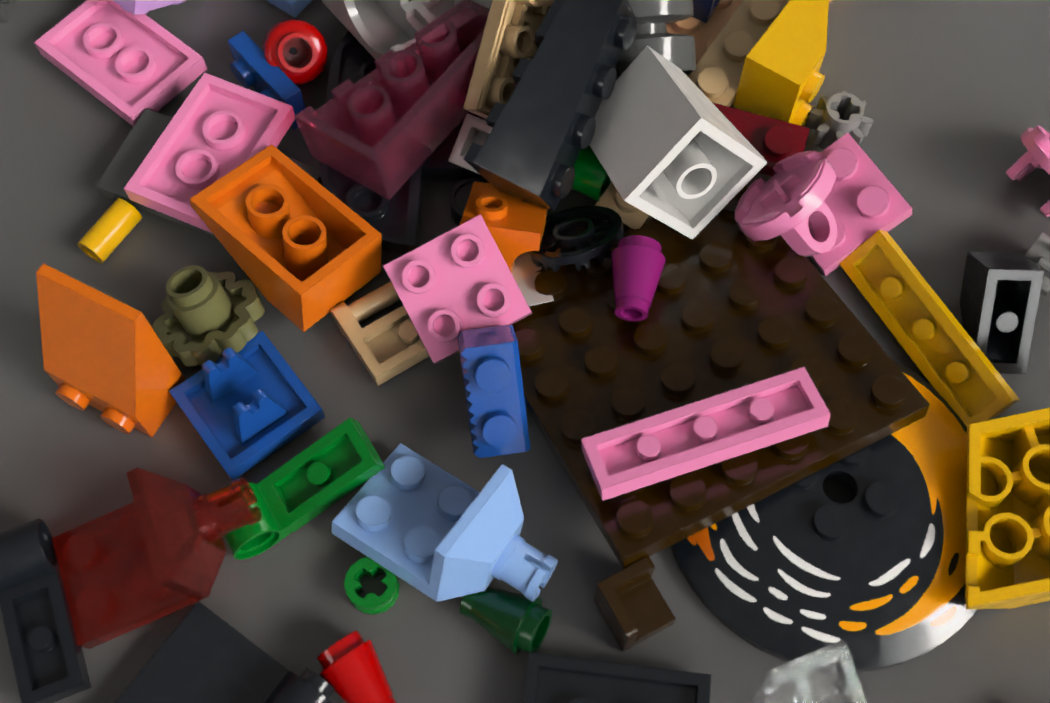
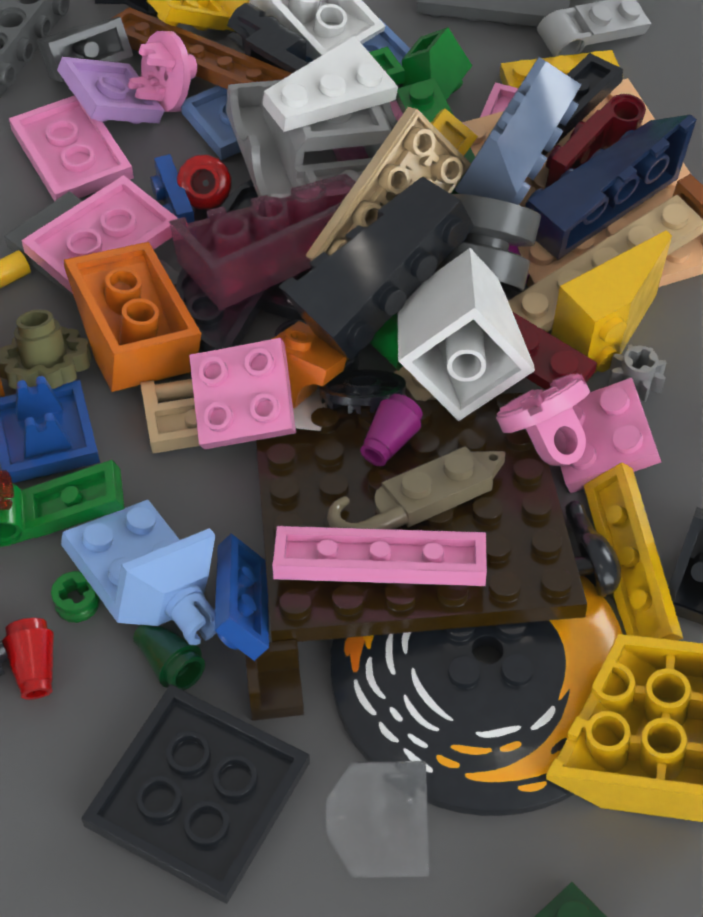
camera: 20 degrees right, 10 degrees down
blue brick [458,325,531,458] -> none
none -> blue plate [214,533,269,661]
none -> dark tan plate [327,446,505,530]
none -> black piece [565,500,621,597]

